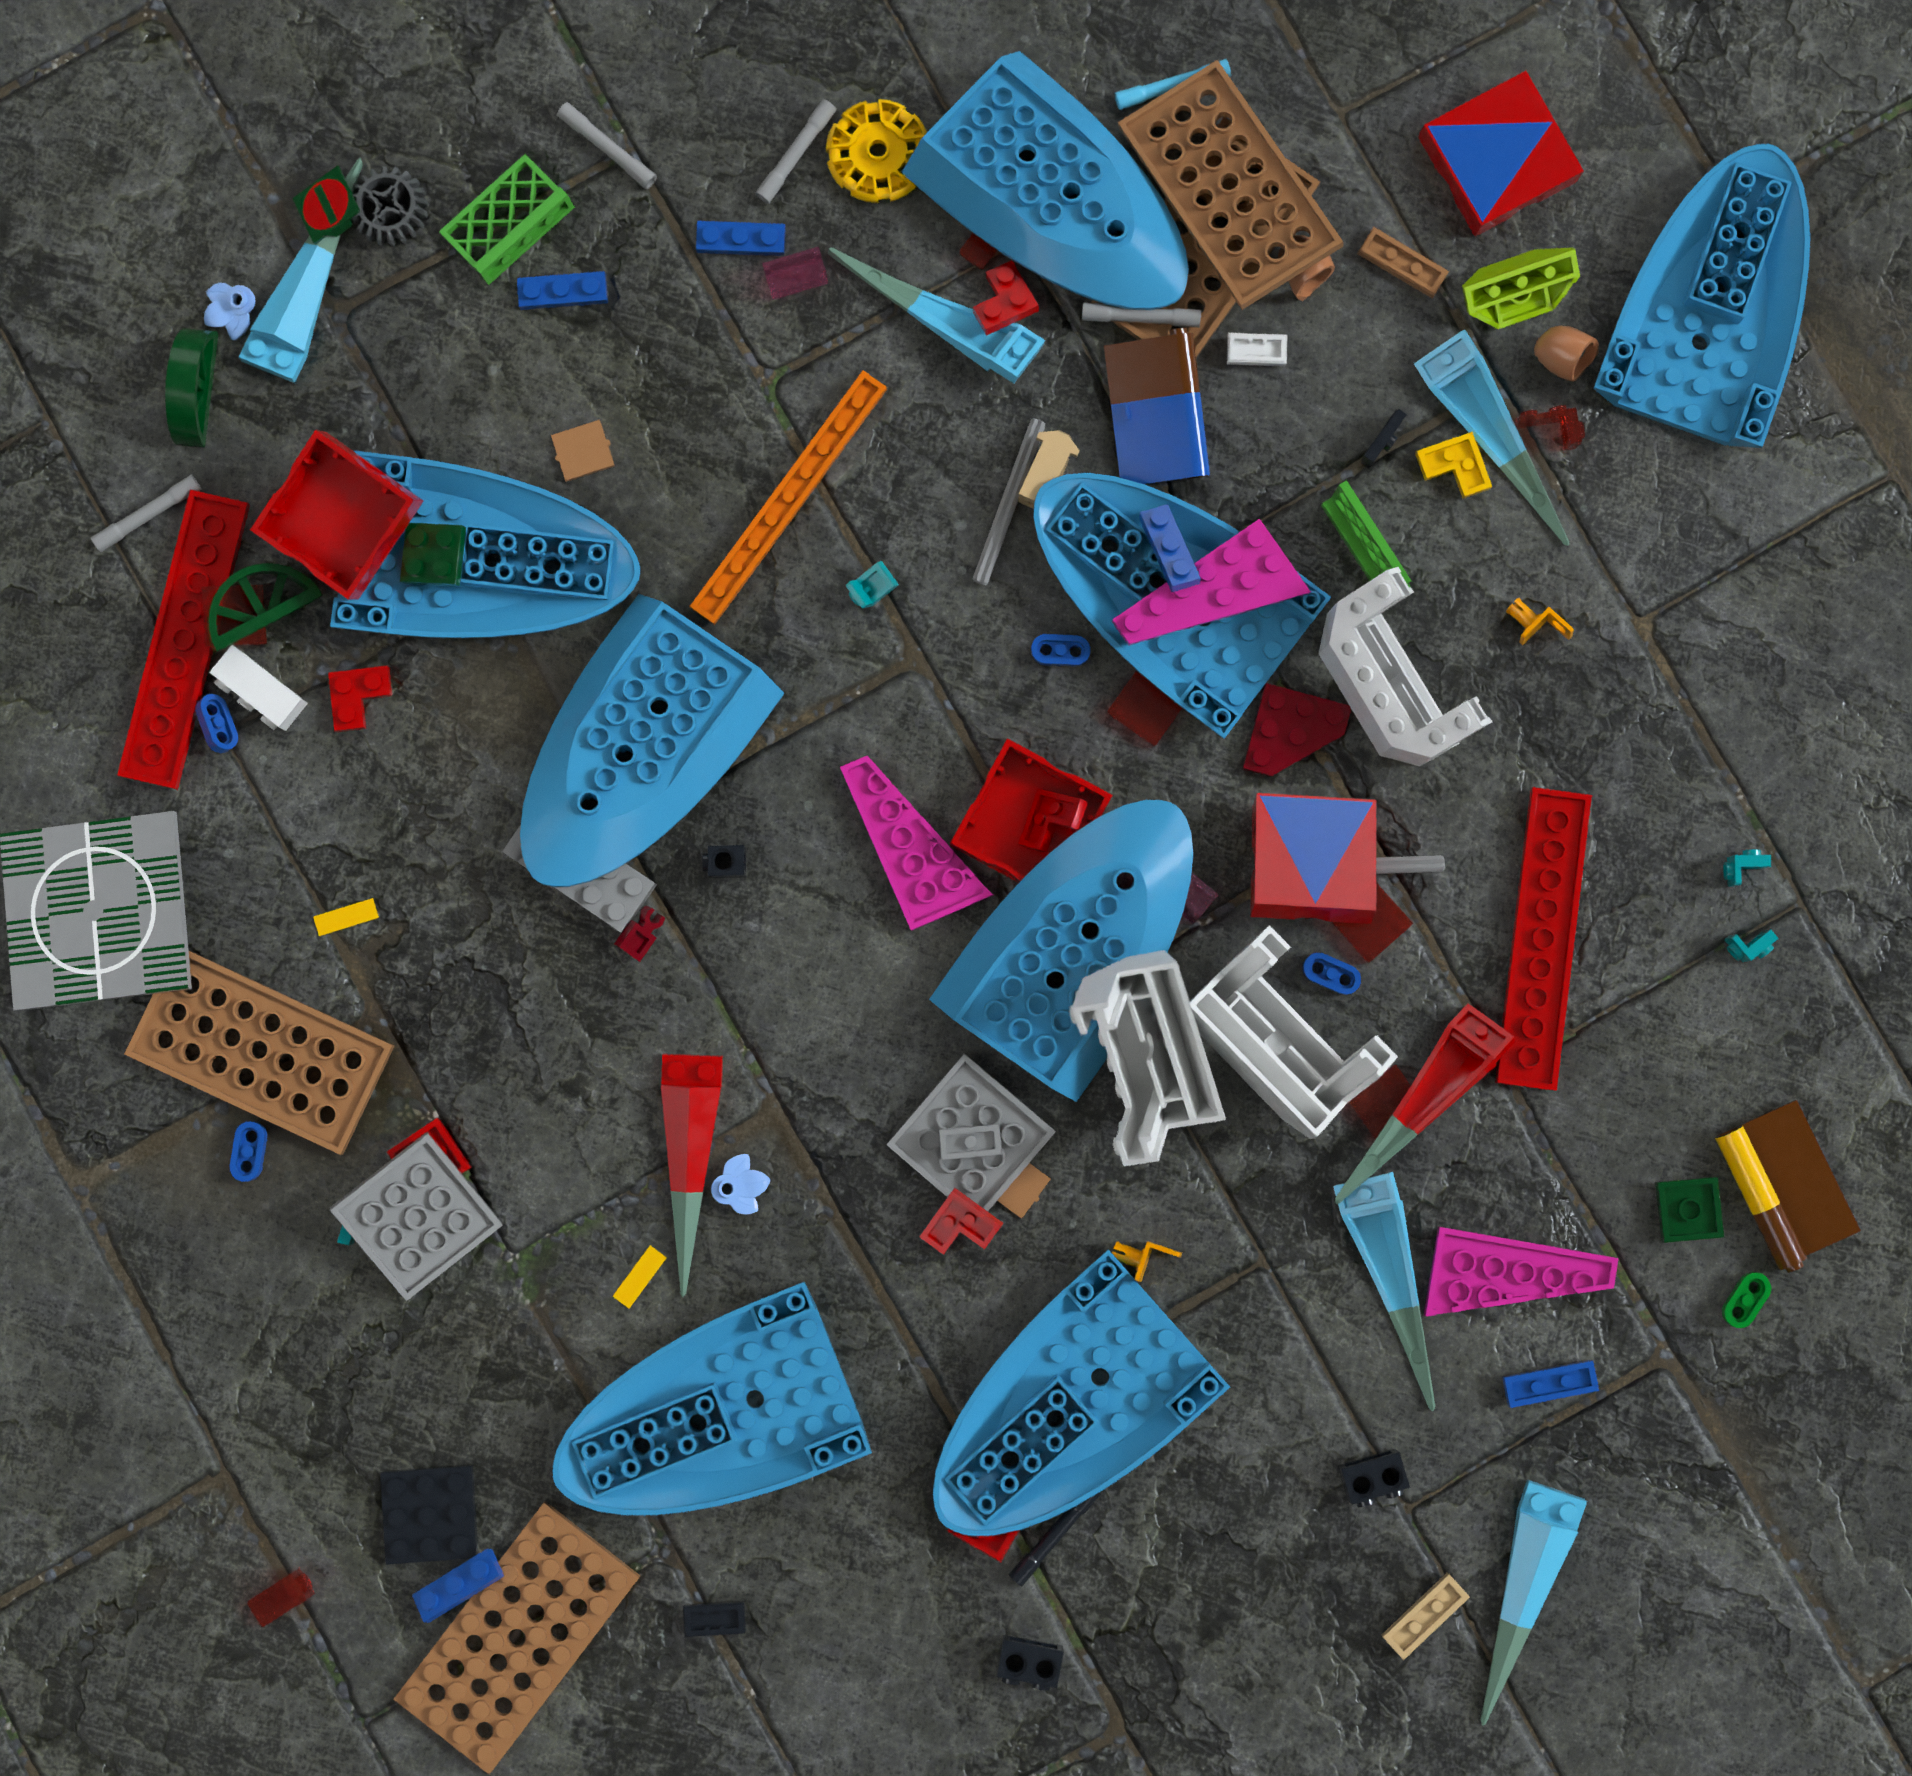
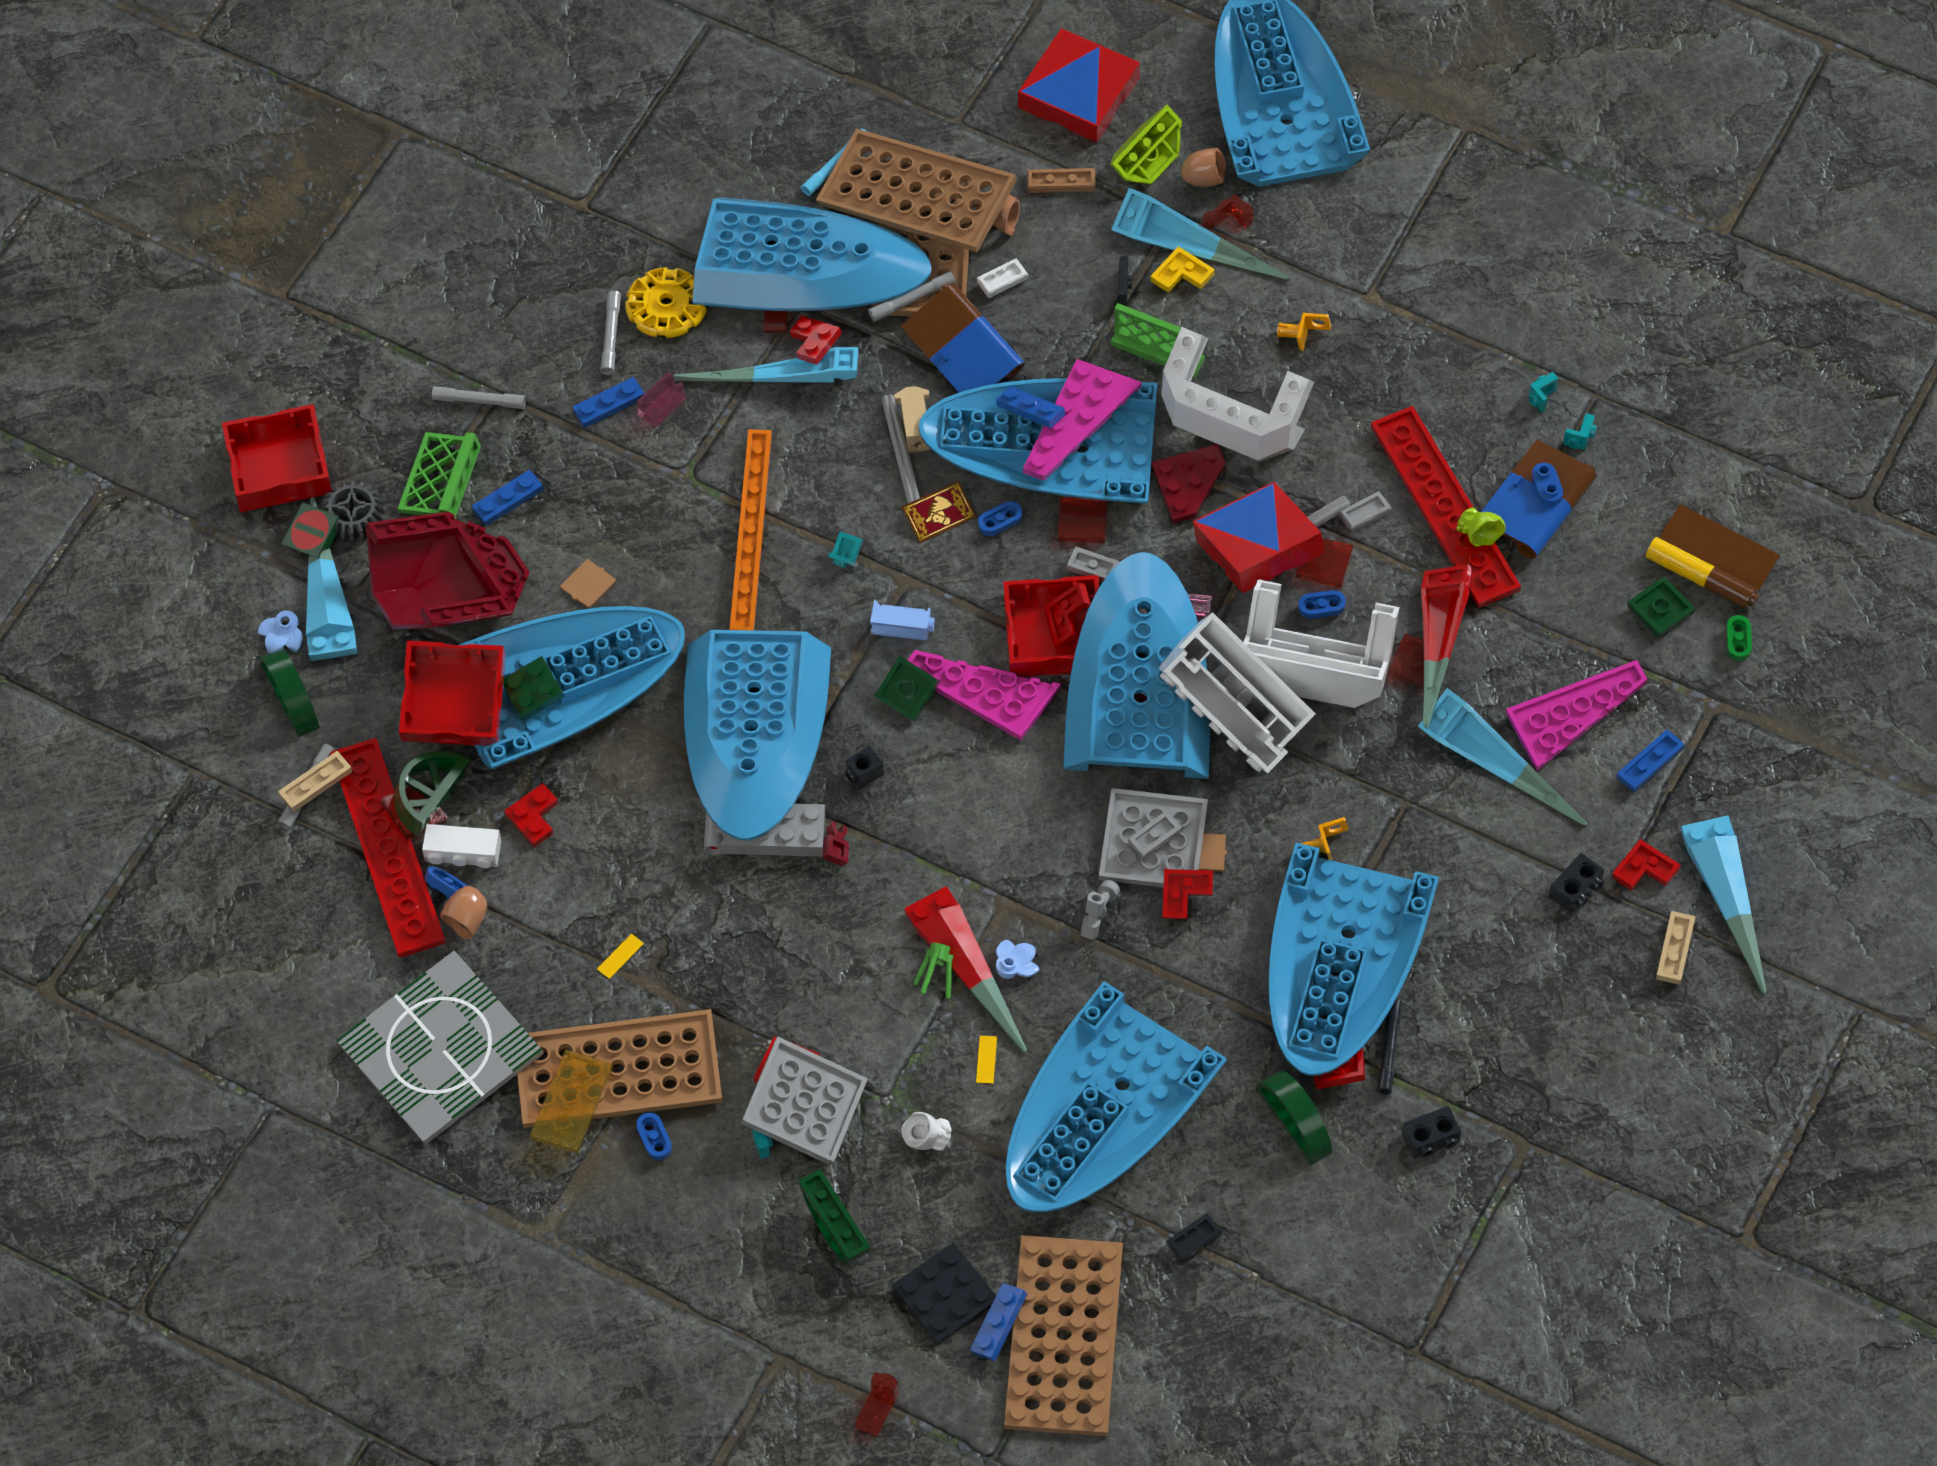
camera: 30 degrees left, 25 degrees down
none -> red tile [222,404,332,512]
none -> tan plate [278,751,352,812]
none -> dark red windscreen [366,512,530,630]
none -> nougat piece [440,886,487,939]
none -> clear yellow tile [530,1050,613,1154]
none -> dark green window [798,1169,871,1265]
none -> light blue window [870,599,935,641]
none -> dark green plate [874,655,941,722]
none -> sticker [901,480,977,543]
none -> white hair [901,1112,951,1151]
none -> bright green plant [913,943,953,999]
none -> light grey plate [1067,546,1120,582]
none -> light grey bar [1081,880,1120,940]
none -> dark green window [1256,1071,1332,1165]
none -> light grey tile [1339,491,1392,533]
none -> lime hair [1456,507,1506,547]
none -> door [1481,440,1597,559]
none -> blue plate [1532,463,1563,506]
none -> red plate [1611,839,1681,891]

